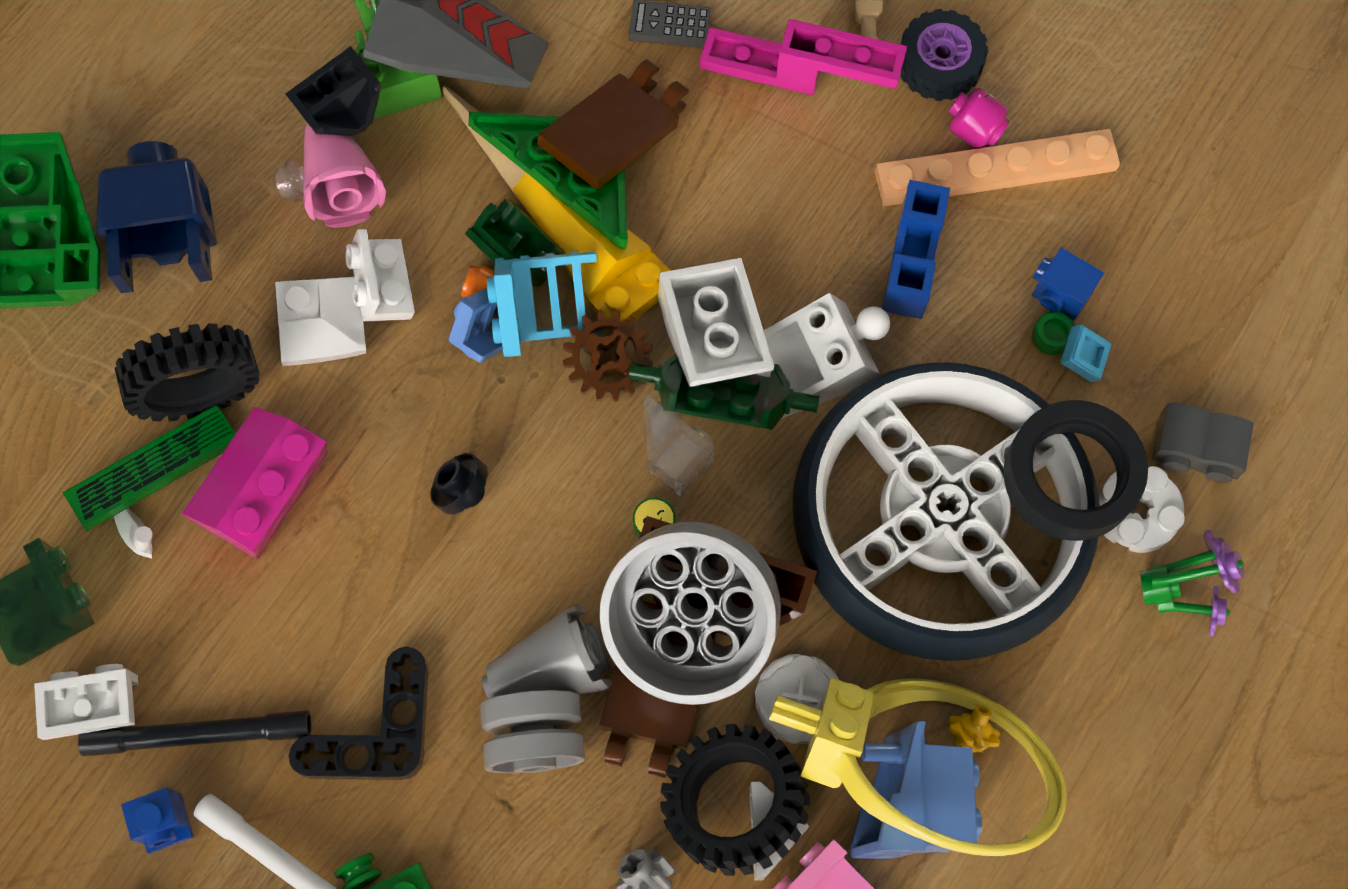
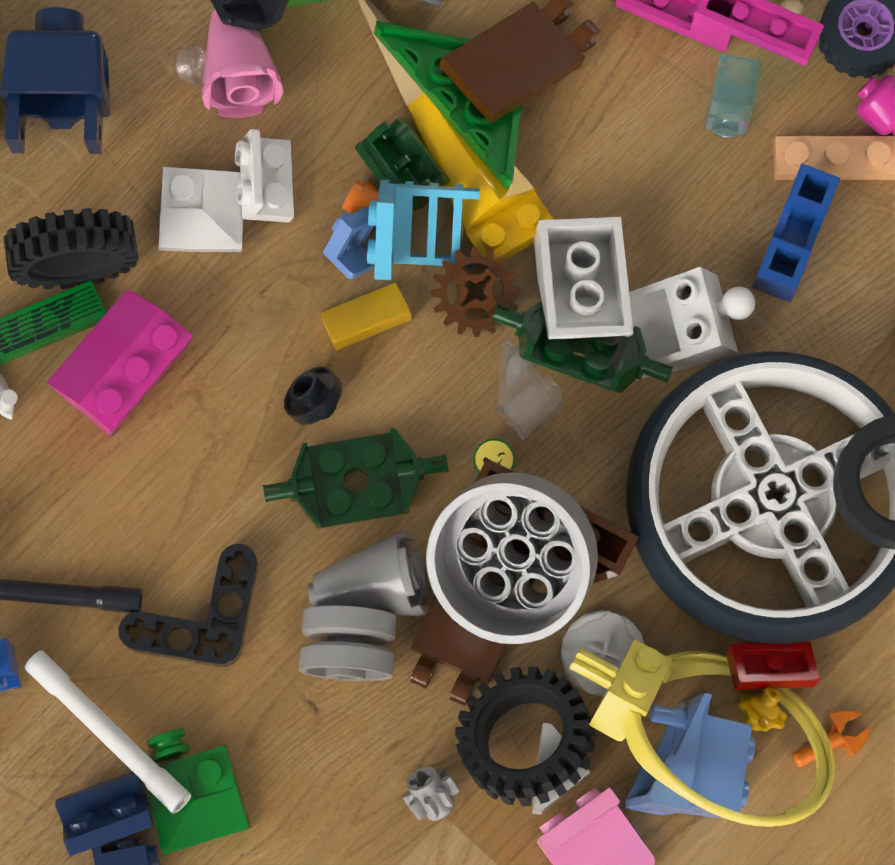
camera: 10 degrees right, 5 degrees up
none -> dark green plate [263,428,449,529]
none -> yellow slope [320,282,412,351]
none -> clear light blue piece [705,54,761,138]
none -> red plate [725,642,820,690]
none -> orange bar [792,711,871,768]

